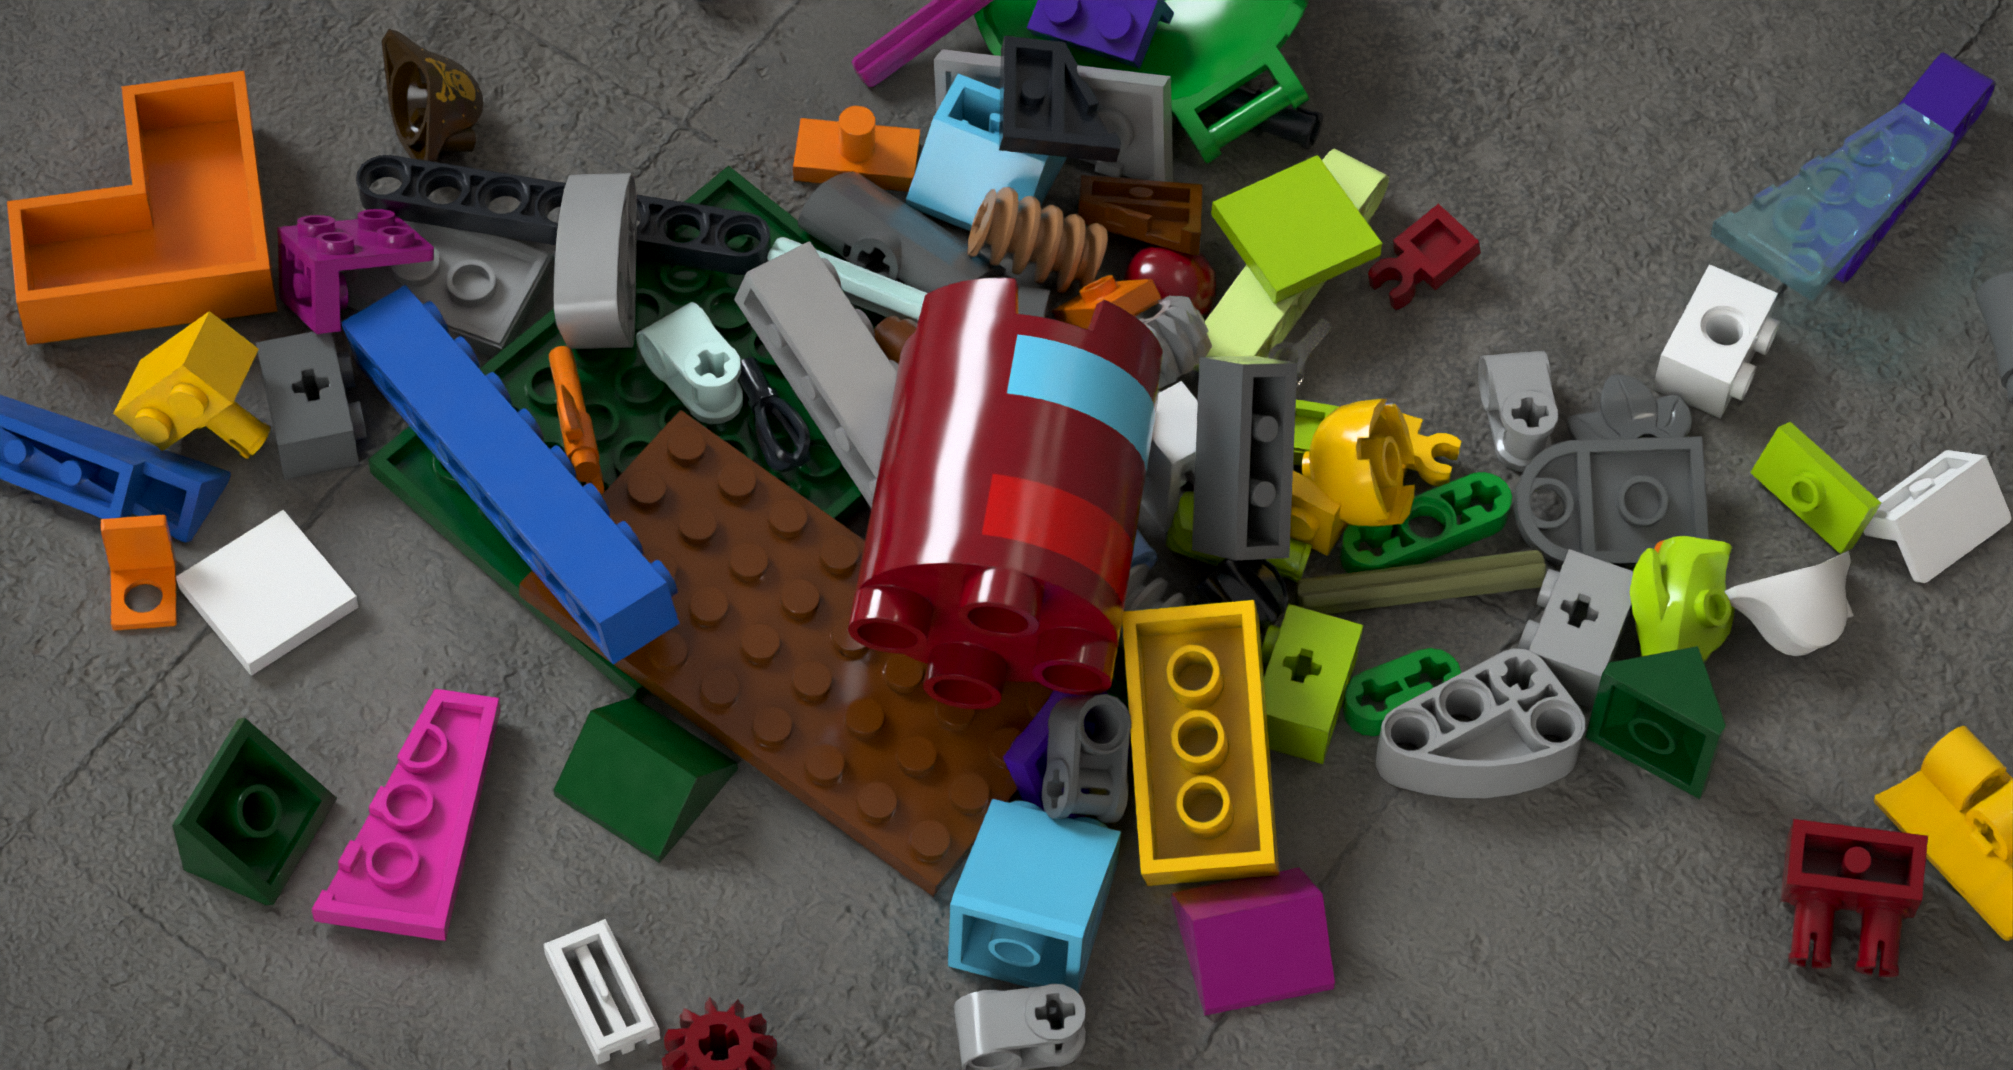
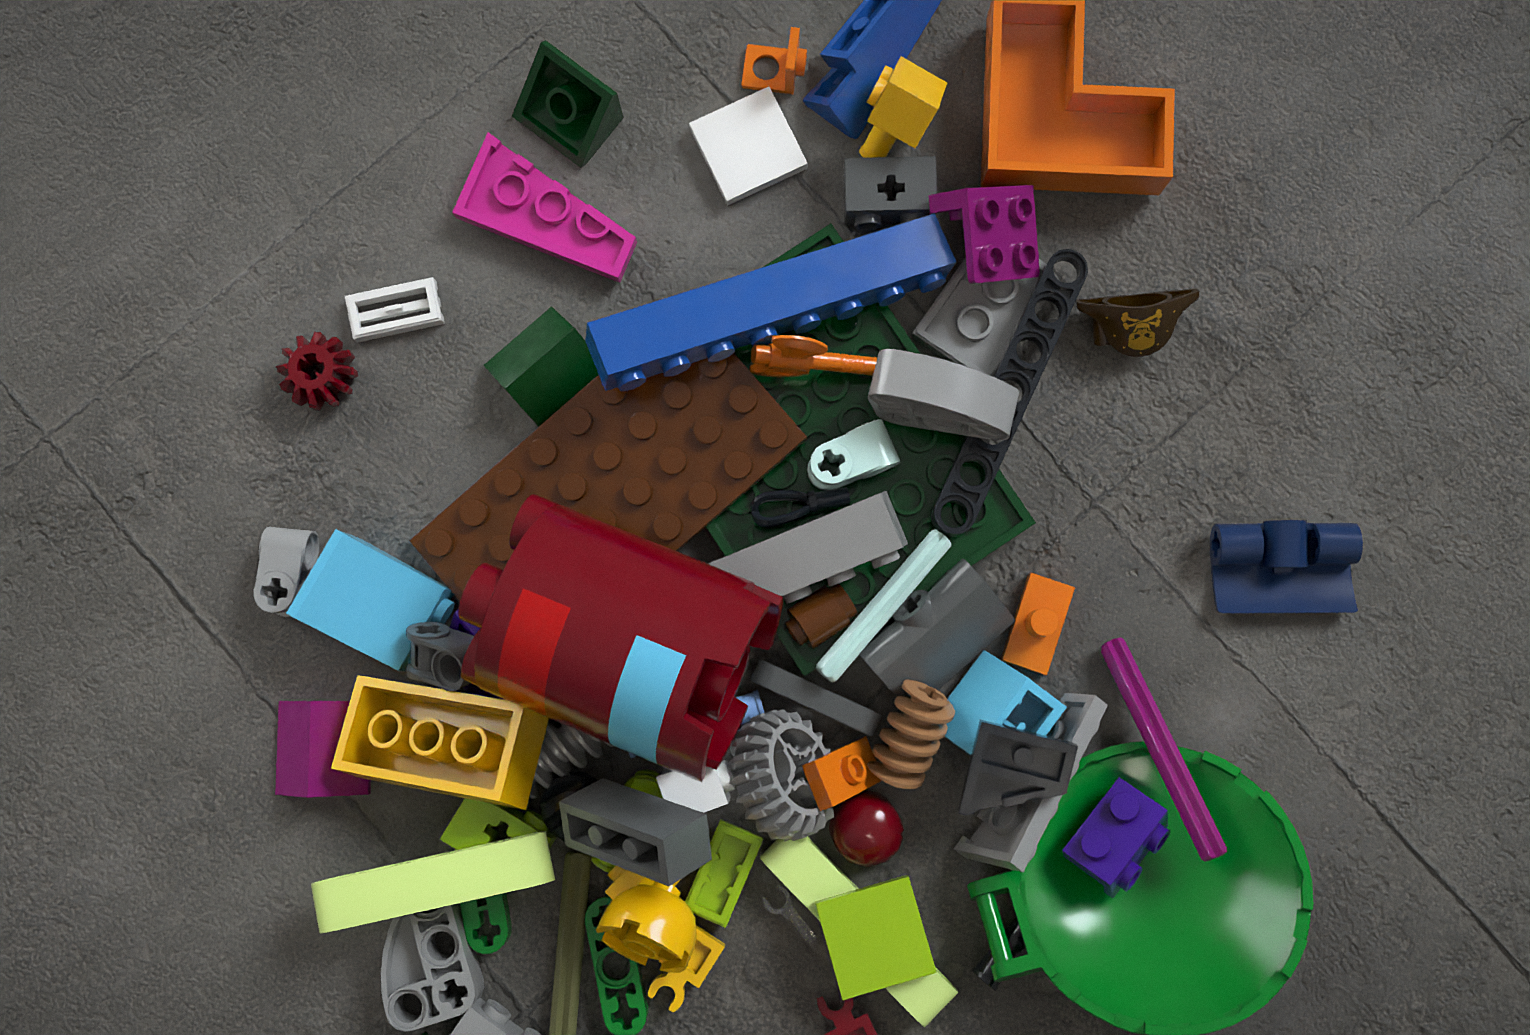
camera: 110 degrees right, 25 degrees up
reddish brown wing [1078,175,1203,255] -> none
none -> yellowish green beam [311,831,555,933]

